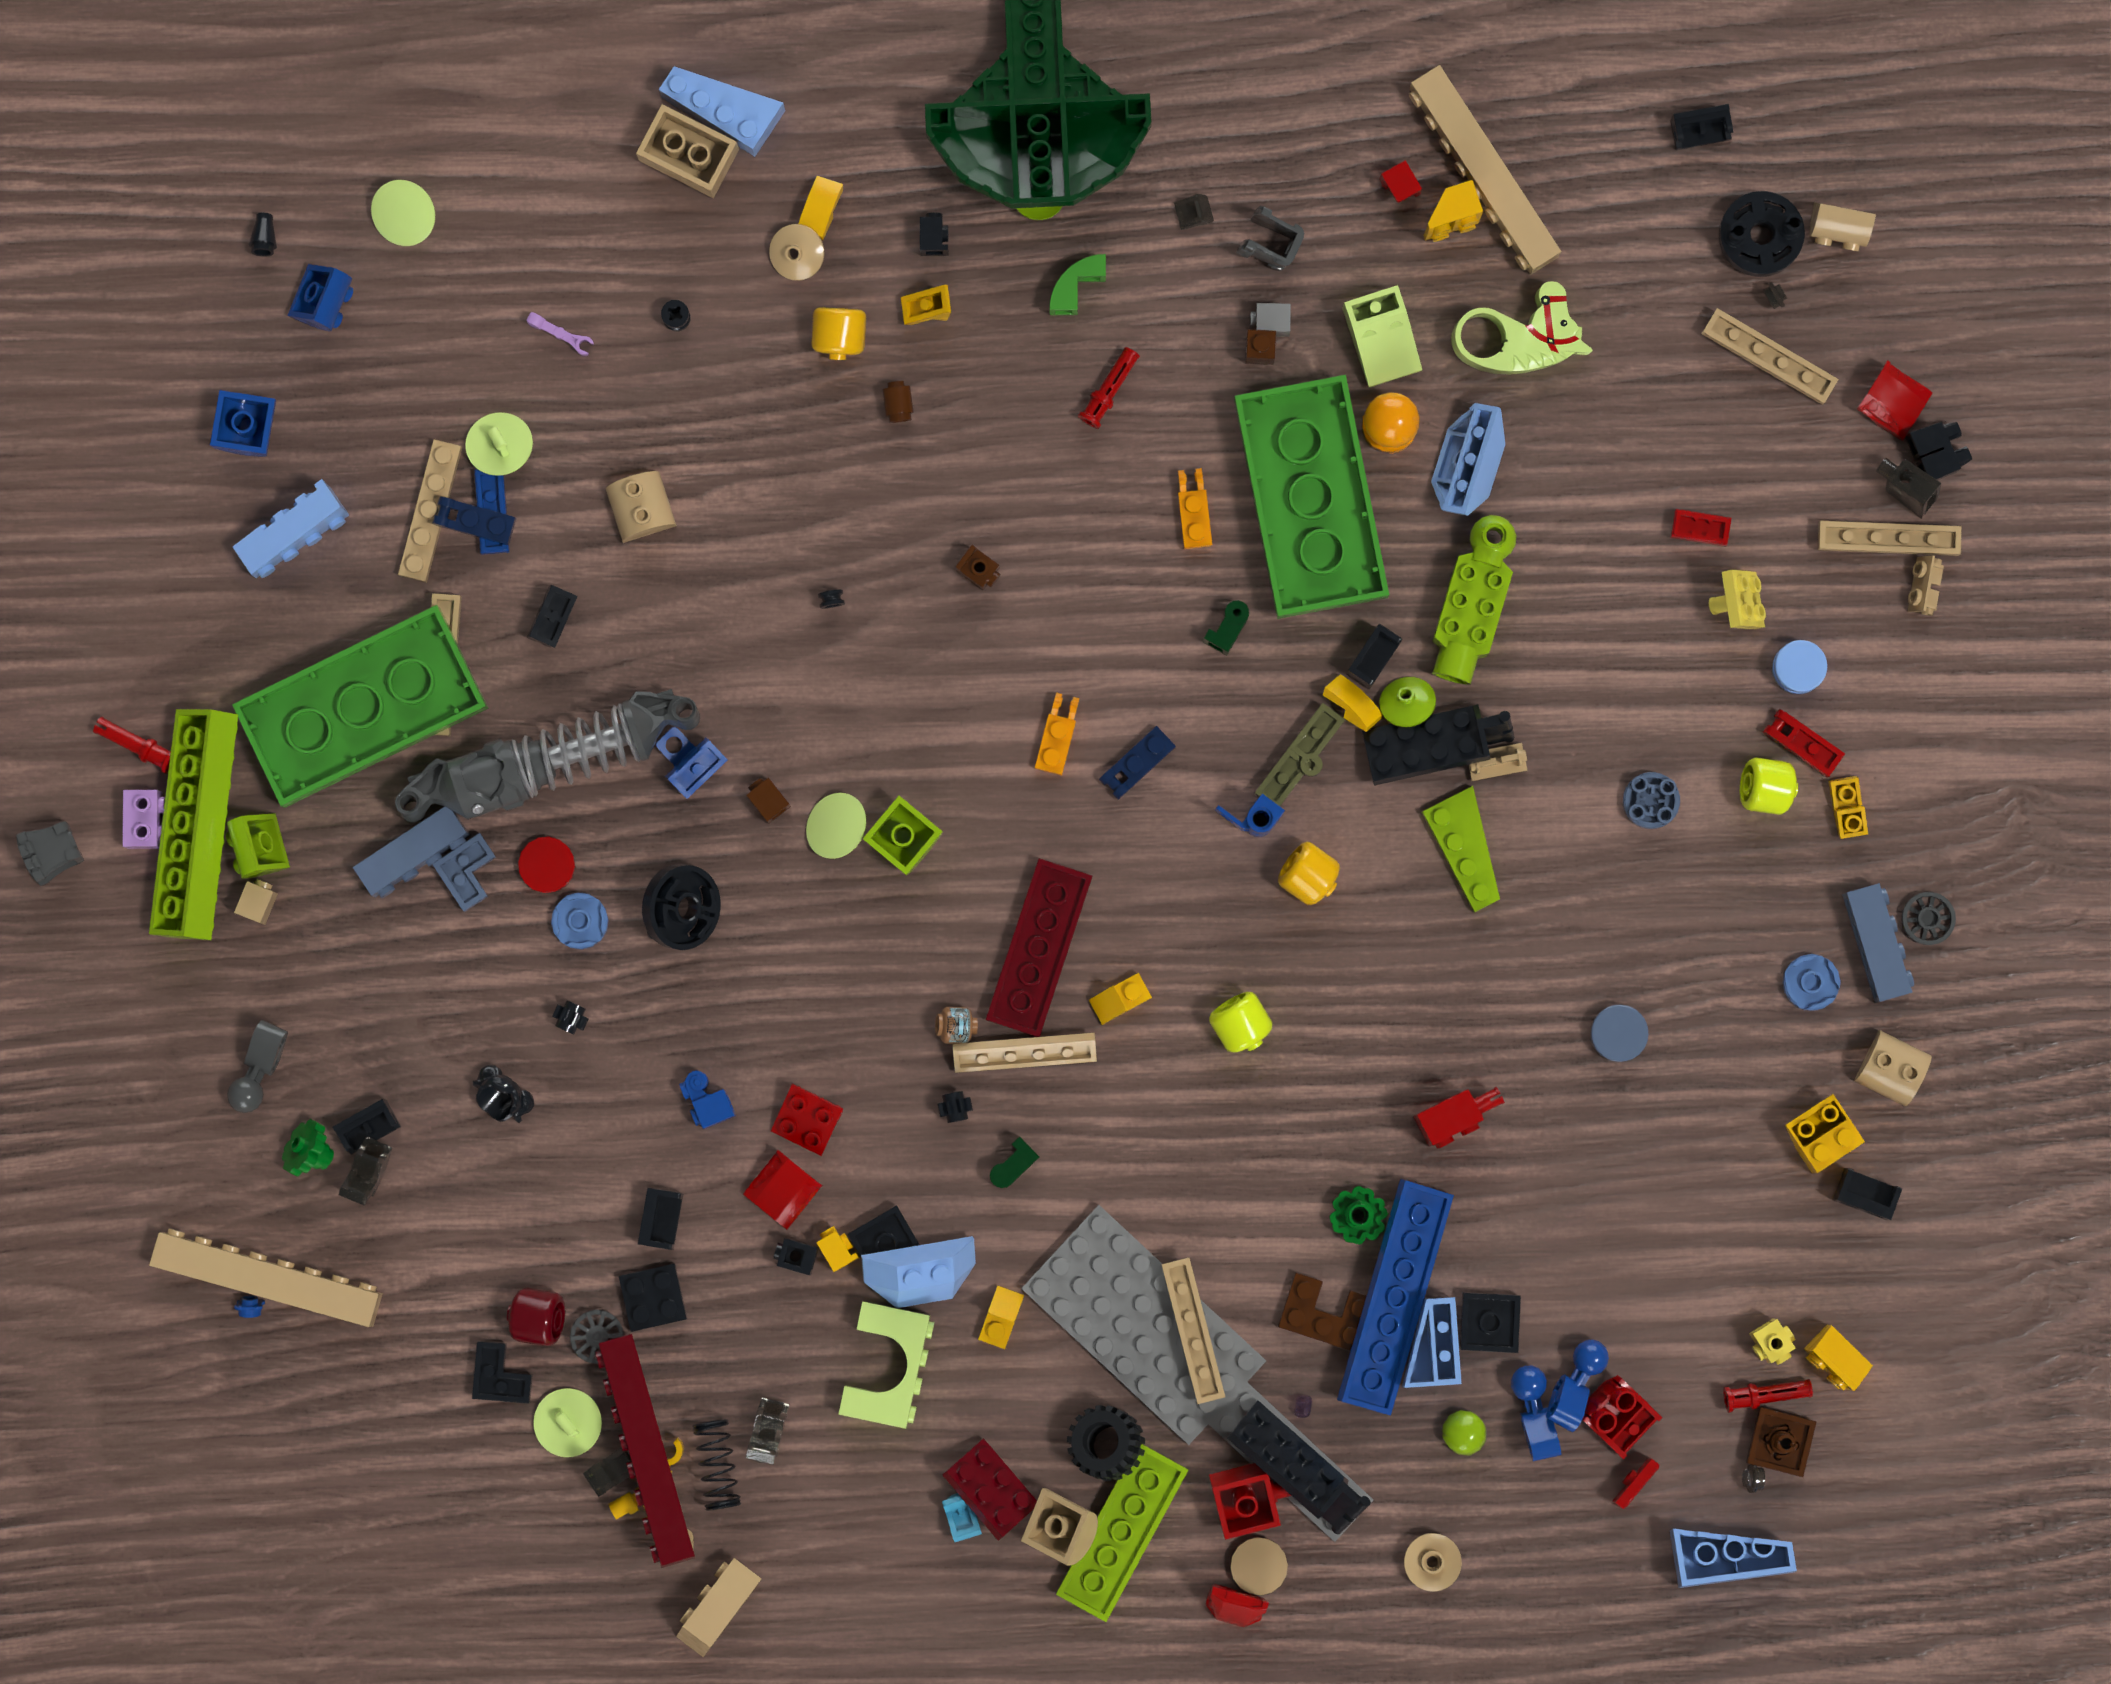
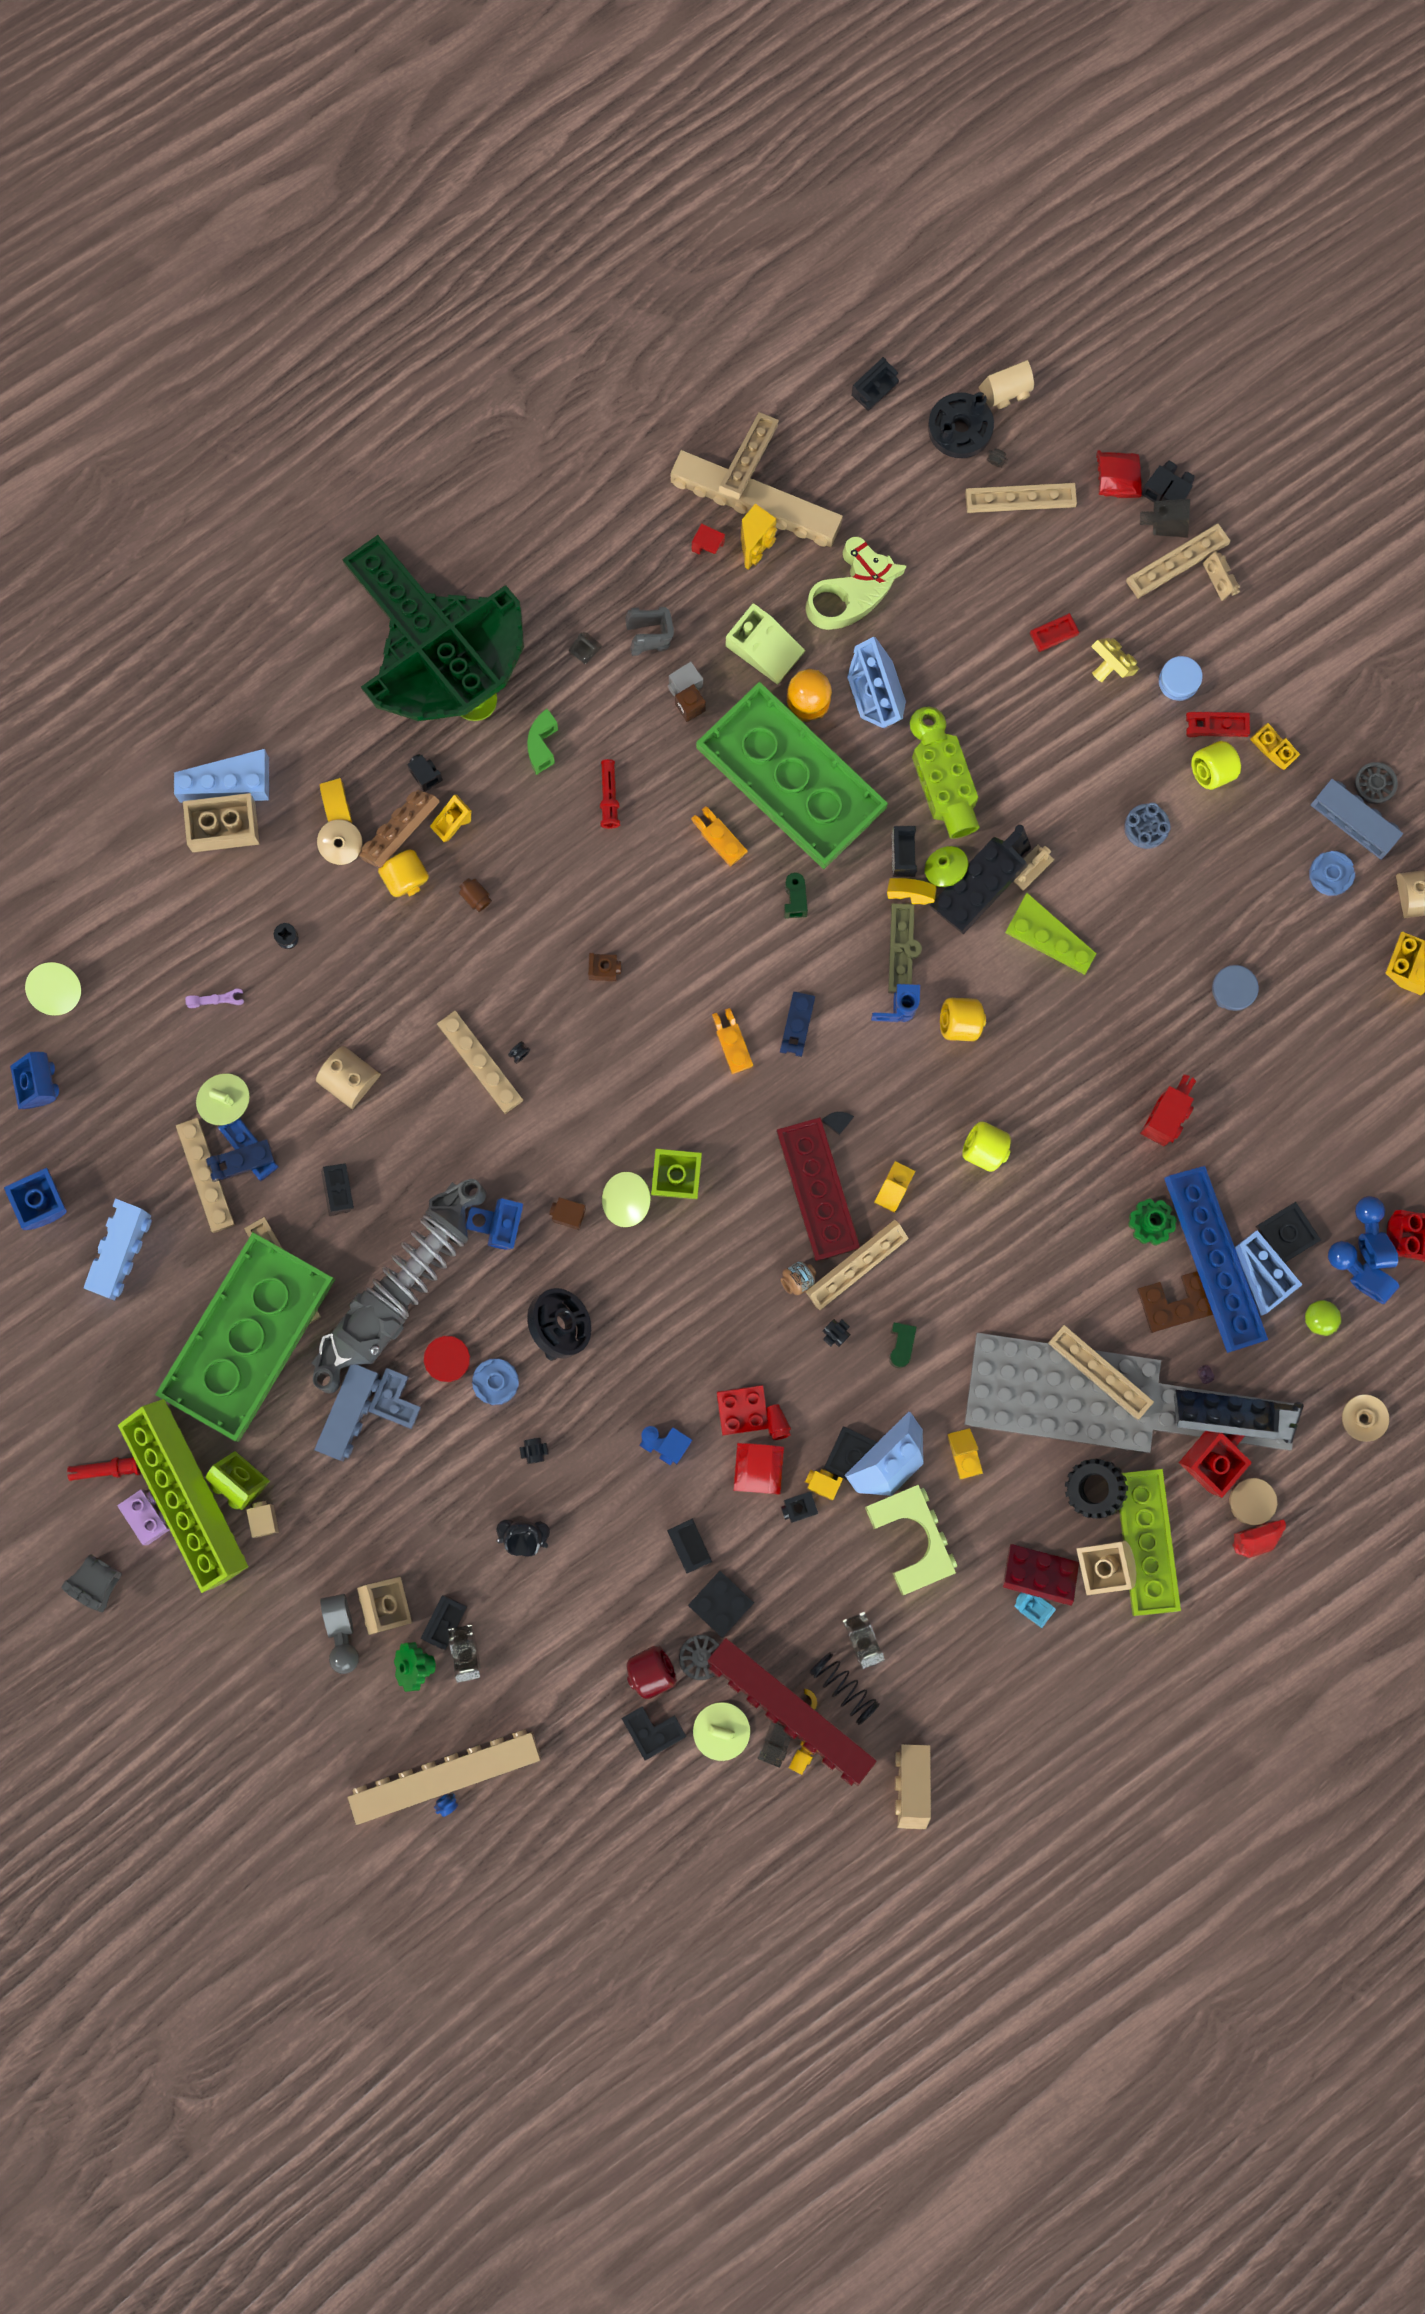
camera: 40 degrees left, 5 degrees down
none -> tan brick [357,1577,412,1635]
none -> medium nougat plate [358,790,440,868]
none -> tan plate [437,1011,523,1114]
none -> tan plate [719,412,779,500]
none -> red cone [766,1404,791,1441]
none -> black tile [822,1112,854,1136]

